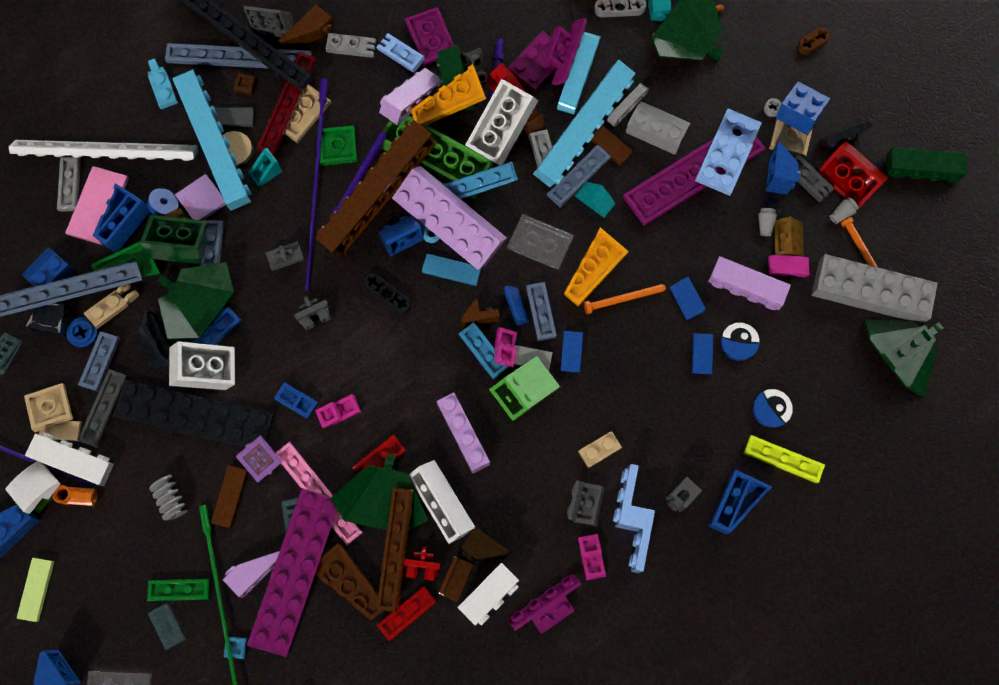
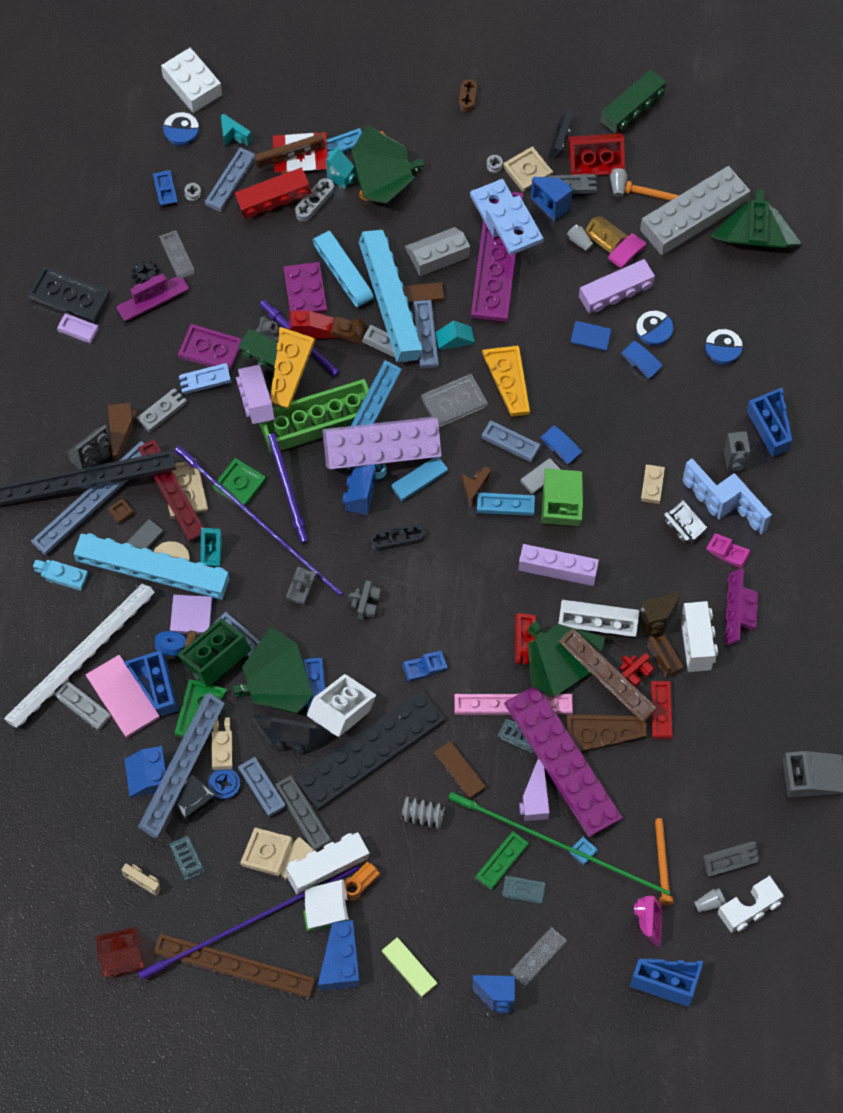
camera: 50 degrees left, 10 degrees down
piece [236,435,283,482] -> none
reddish brown brick [315,120,437,257] -> none
dark pink slope [315,394,361,428] -> none
white brick [465,79,538,165] -> none
dark pink slope [494,327,517,368] -> none
blue slope [504,286,530,326] -> none
magenta bracket [544,18,587,85] -> none
orange bar [584,284,666,314] -> none
light grey beam [607,83,649,127] -> none
neon yellow tile [743,435,825,483] -> none
blue brick [776,82,830,135] -> none

